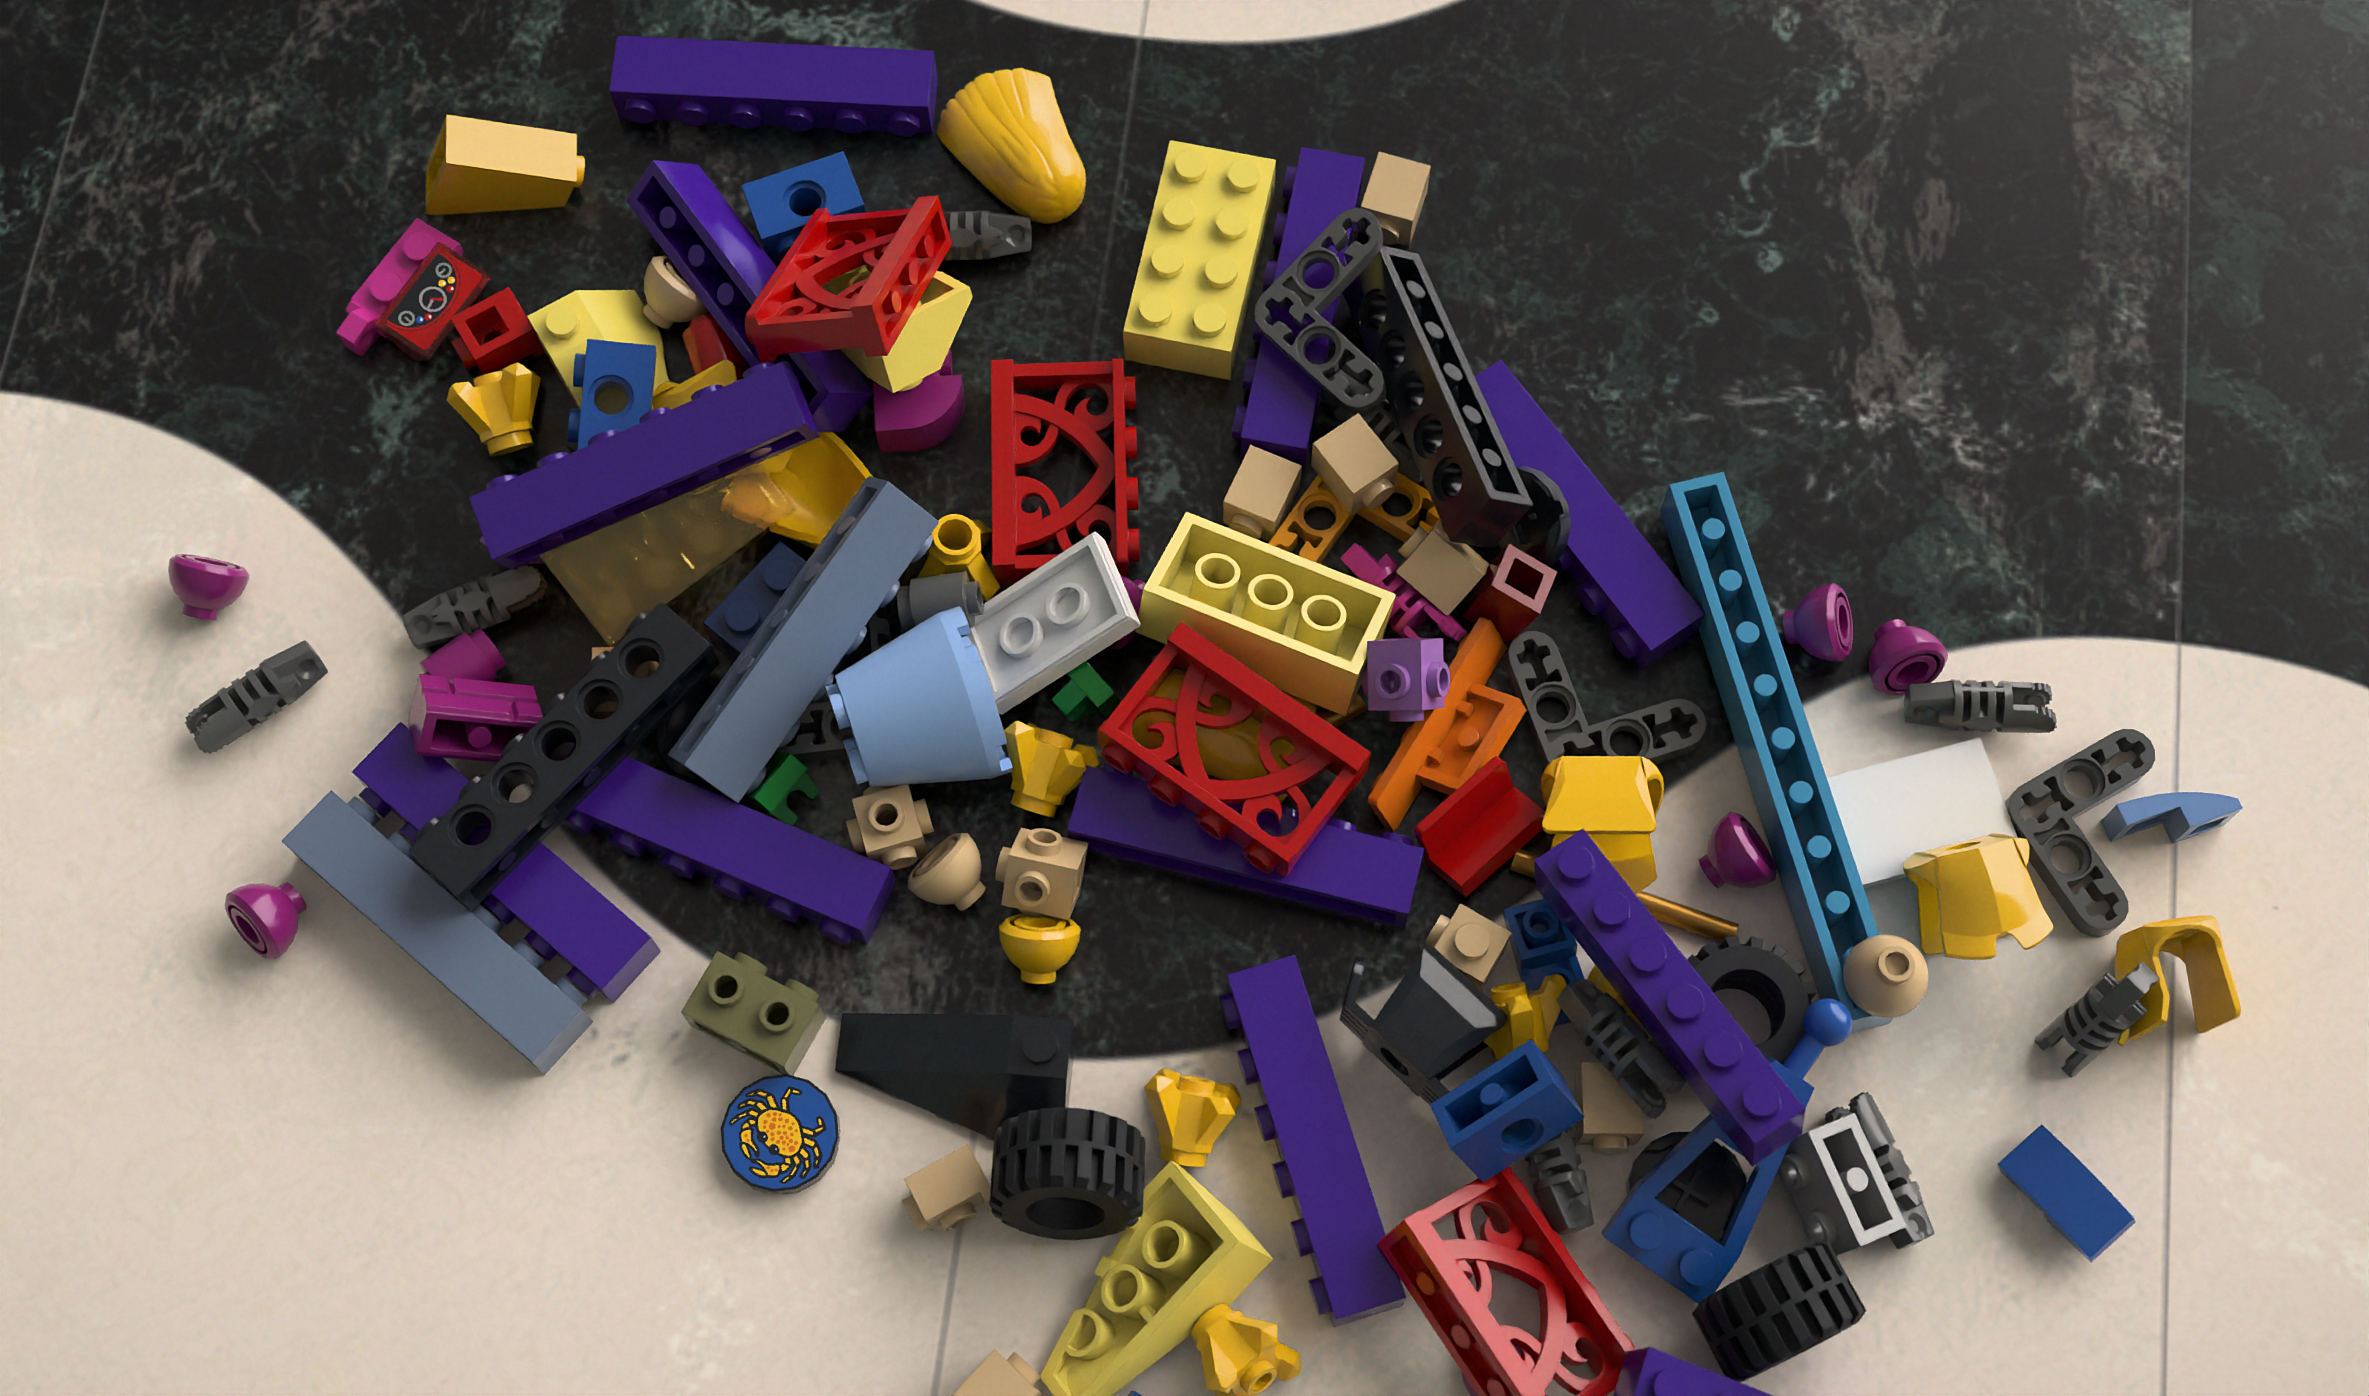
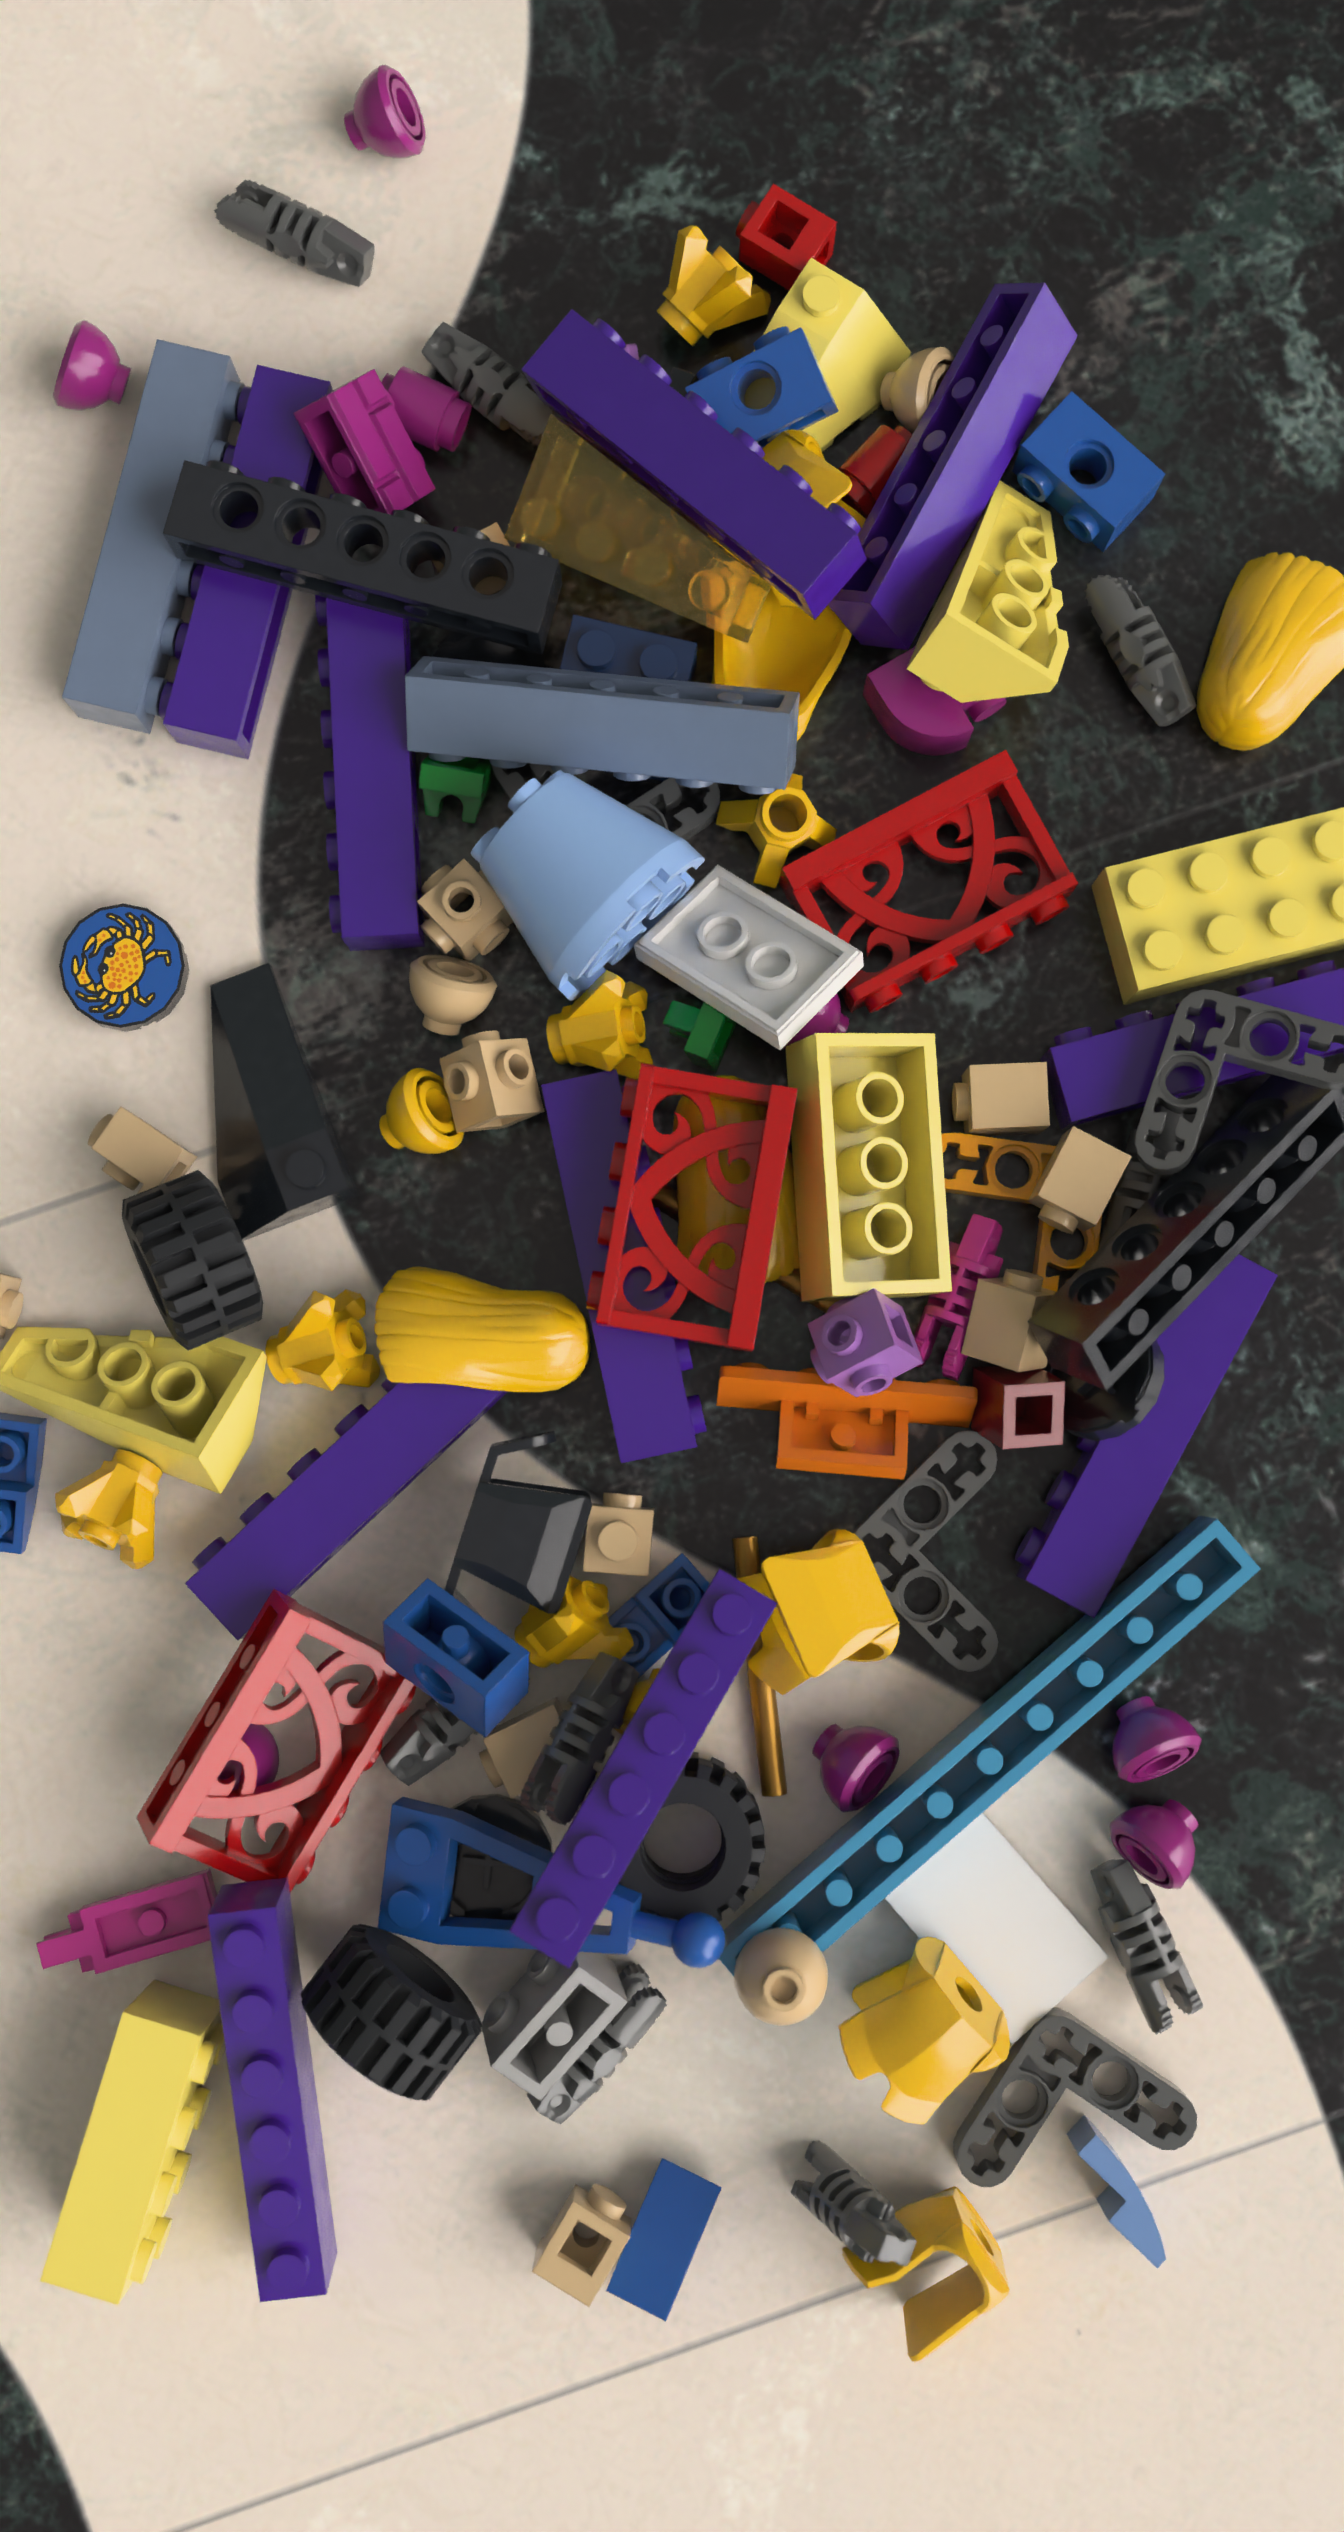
camera: 65 degrees right, 15 degrees up
dark pink hinge [336,218,464,357] -> none
slope [373,242,491,360] -> none
yellow slope [425,115,585,215] -> none
dark purple brick [609,35,938,137] -> none
olive brick [681,951,827,1076] -> none
red fence [745,195,952,363] -> none
dark grey brick [897,571,984,631] -> none
red panel [1414,756,1545,898] -> none
none -> yellow hair [374,1267,591,1392]
none -> tan brick [532,2184,632,2307]

